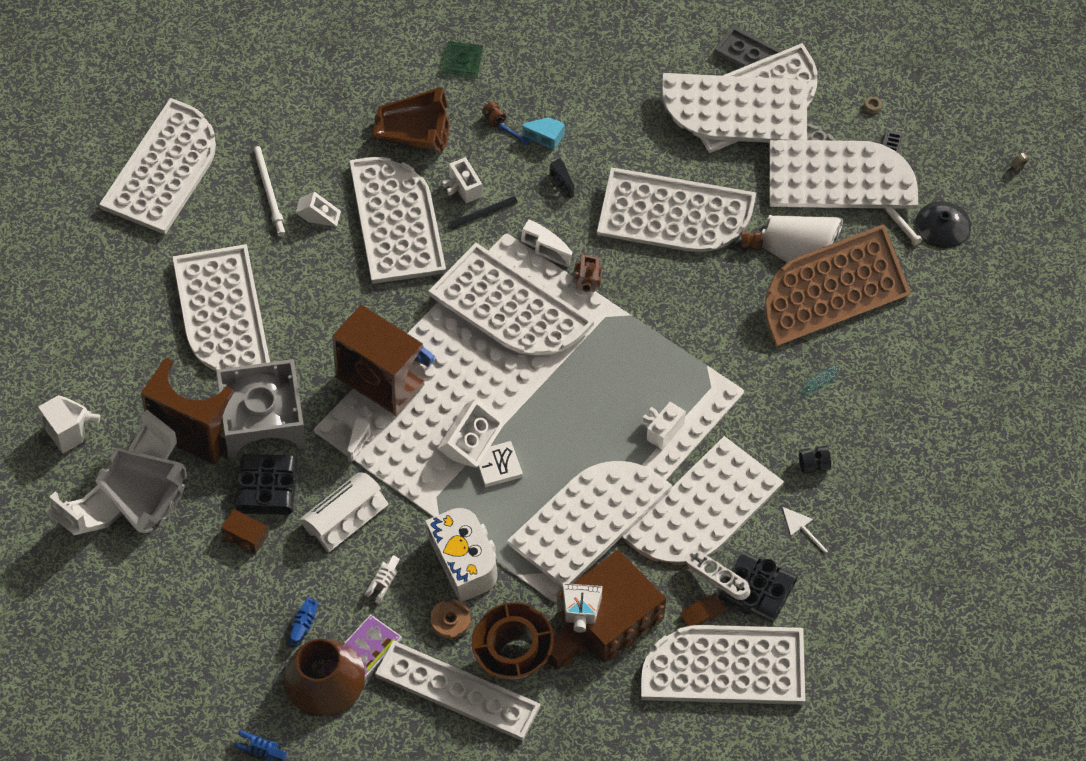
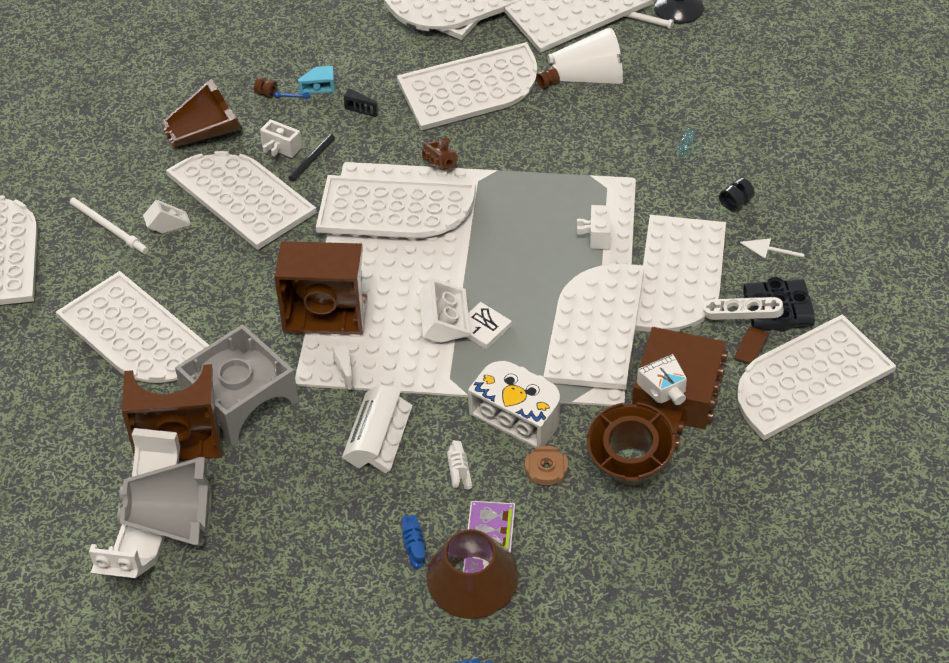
camera: 30 degrees left, 10 degrees down
white piece [38,395,100,454] -> none
reddish brown brick [221,509,269,553] -> none
black connector [236,454,297,515] -> none
white plate [375,641,540,741] -> none
clear green tile [443,41,483,77] -> none
white slope [521,220,572,267] -> none
medium nougat plate [765,224,911,346] -> none

